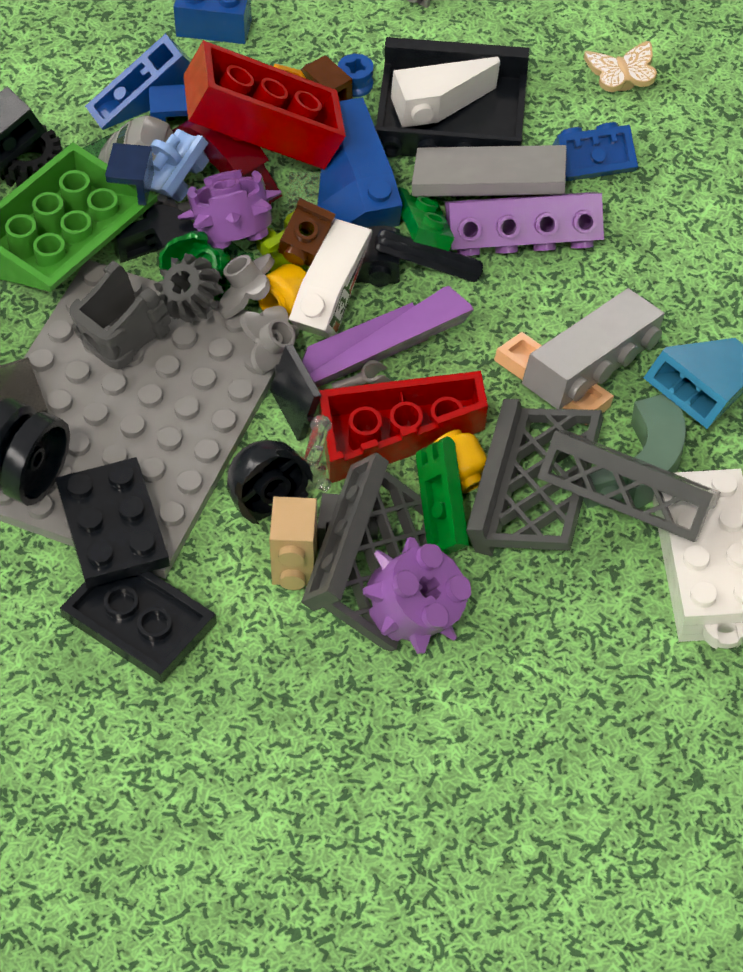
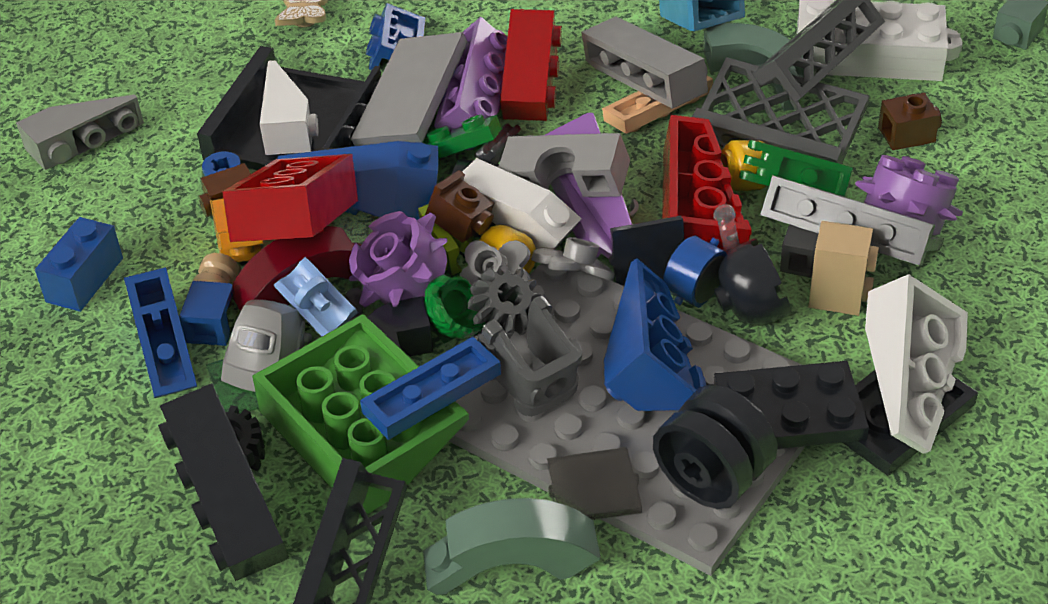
camera: 75 degrees left, 10 degrees down
dark blue panel [105,143,154,205] -> none
none -> blue plate [360,337,501,440]
none -> light grey arch [498,133,630,197]
none -> red wedge [500,9,562,121]
none -> blue wedge [604,258,706,411]
none -> blue piece [663,236,727,308]
none -> white wedge [865,274,968,454]
none -> reddish brown brick [878,92,942,151]

